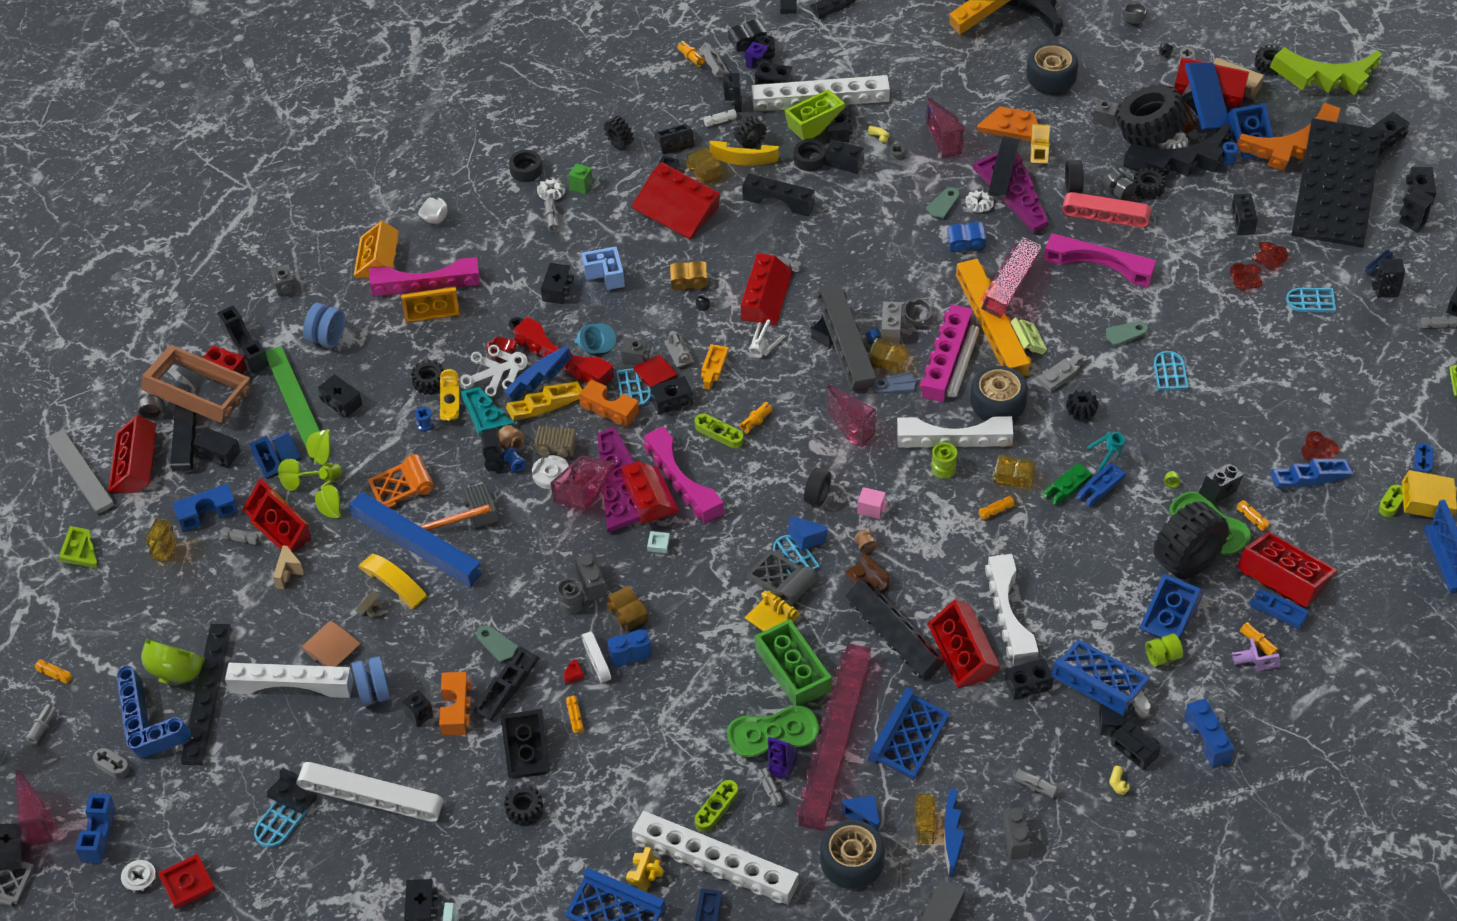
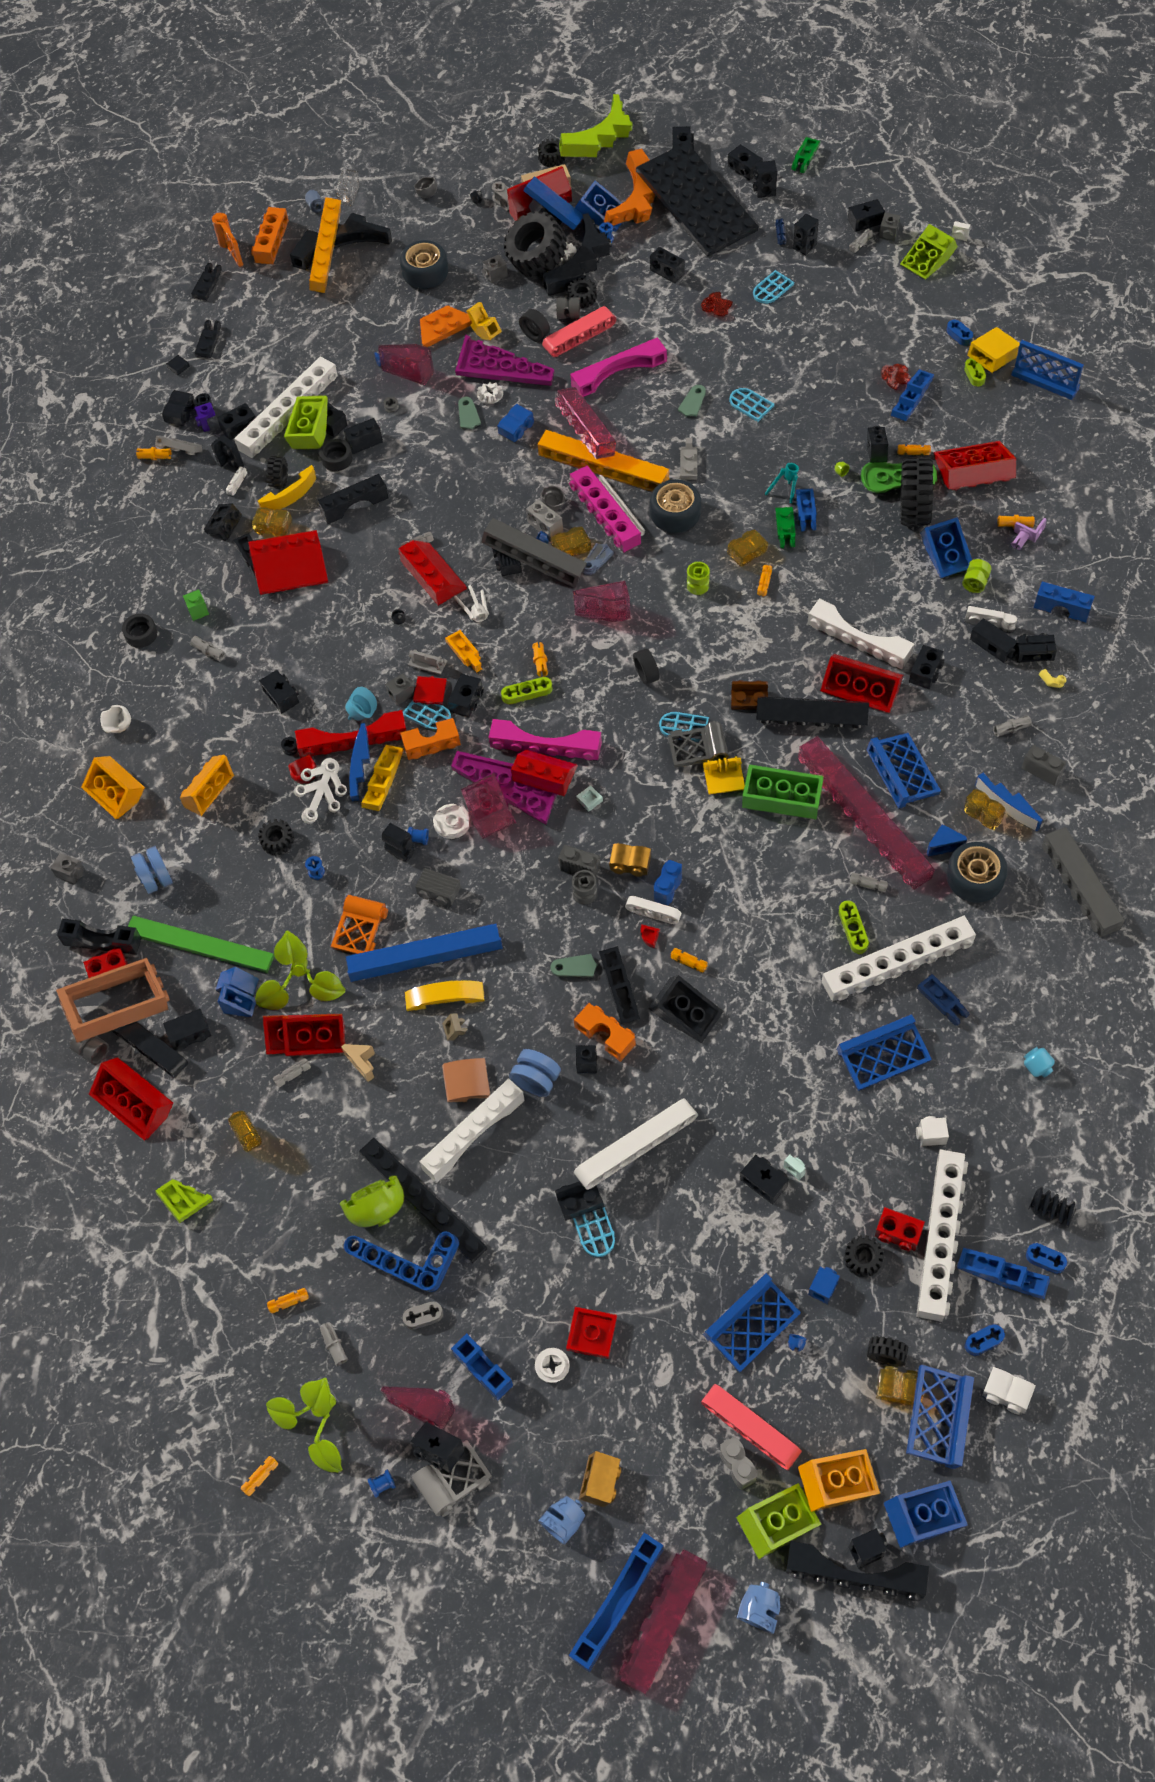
camera: 45 degrees left, 10 degrees up
light grey tile [46,429,114,515] -> none
blue arch [172,484,238,532] -> none
black brick [318,374,362,417] -> none
dark pink arch [369,257,480,296] -> none
orange bar [420,504,492,531] -> none
yellow piece [440,369,459,421] -> none
teal wing [461,387,515,436] -> none
medium nougat head [499,425,524,451] -> none
black tyre [504,784,544,826] -> none
dark tan brick [535,426,577,458] -> none
white gear [537,178,565,200] -> none
light blue brick [581,247,625,290] -> none
black tyre [604,116,634,150] -> none
yellow hips [626,847,664,892] -> none
pearl gold brick [670,261,708,291] -> none
bright green plate [727,706,819,757] -> none
dark purple slope [768,737,797,779] -> none
blue slope [787,516,829,550] -> none
medium nougat wheel [854,529,878,554] -> none
bright pink brick [857,487,888,519] -> none
light yellow arm [868,126,890,143] -> none
white arch [897,416,1013,448] -> none
black slope [988,136,1020,198] -> none
yellowish green plate [1011,317,1047,355] -> none
blue fence [1051,639,1150,715] -> none
black gear [1066,389,1099,421] -> none
blue hinge [1249,589,1309,630] -> none
clear red plate [1252,242,1288,269] -> none

